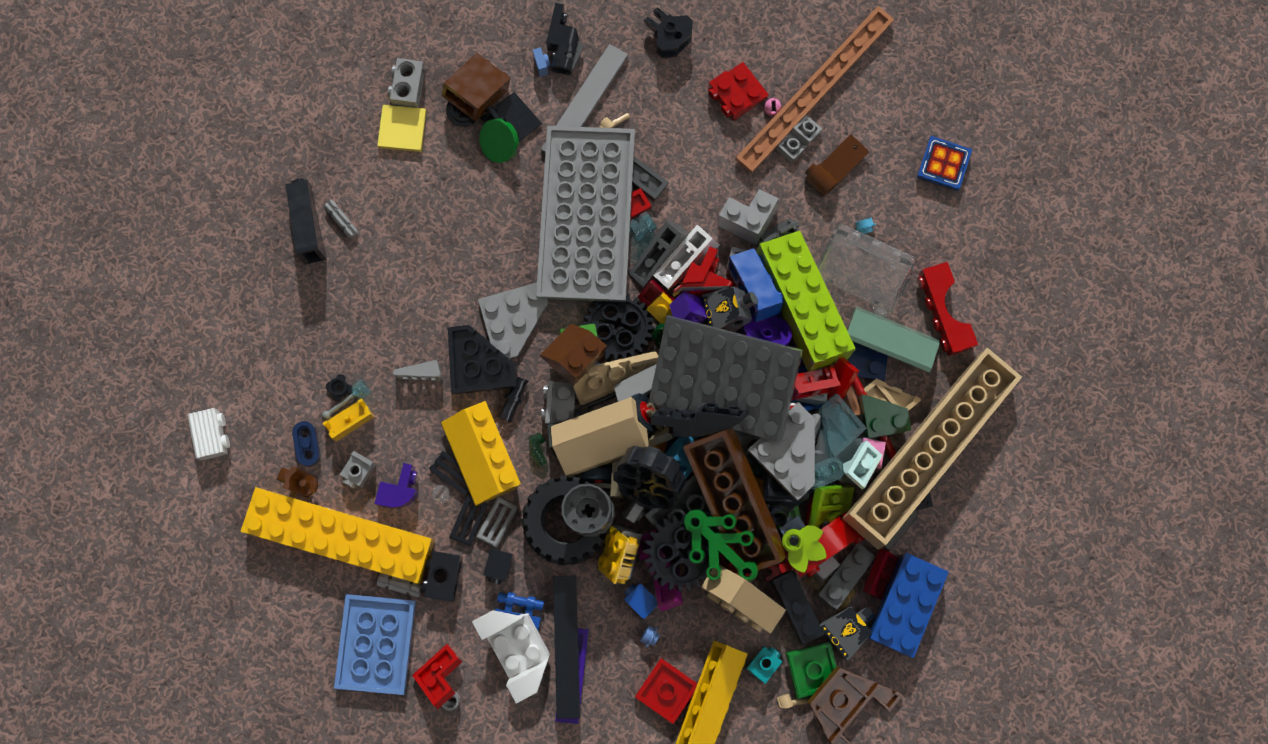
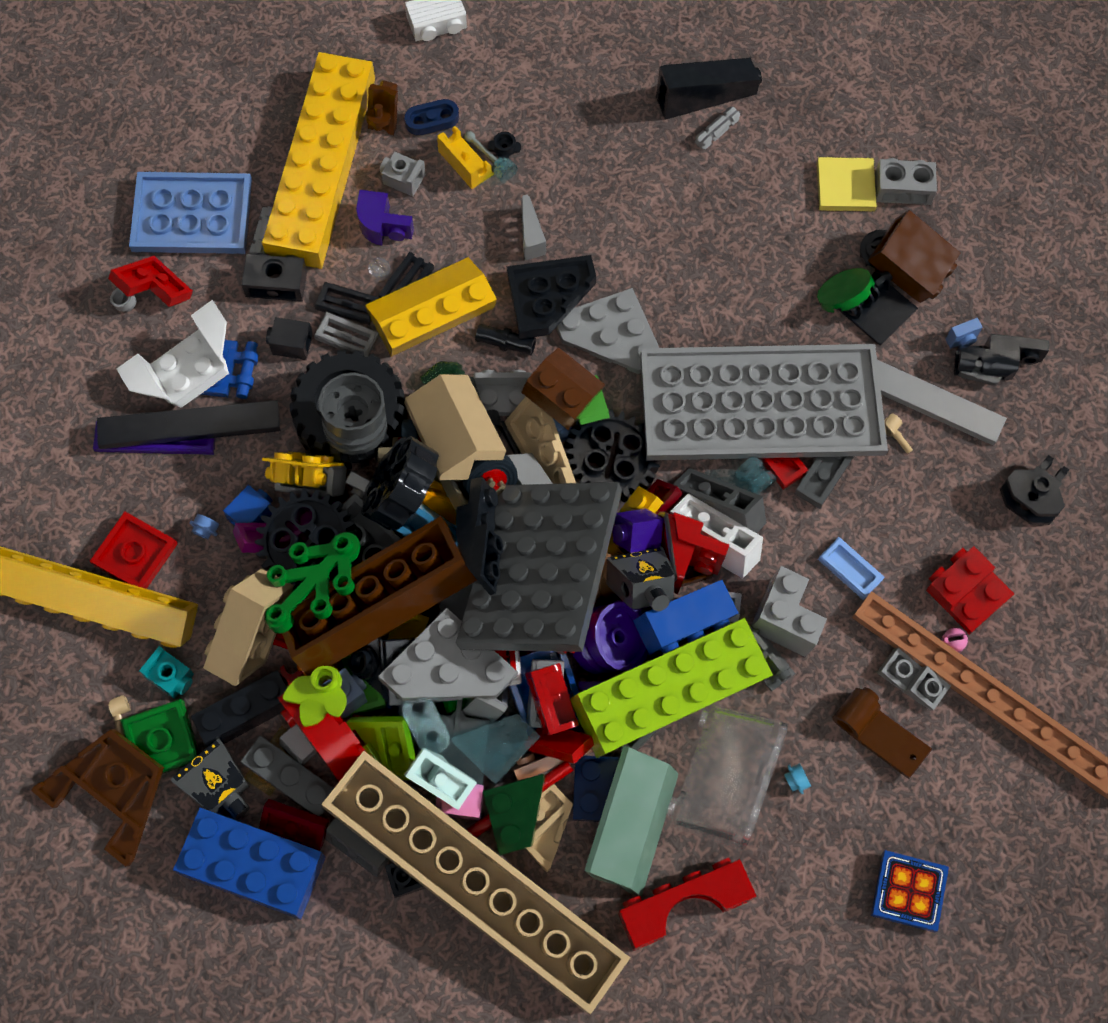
camera: 85 degrees right, 10 degrees down
none -> light blue tile [818,537,885,600]

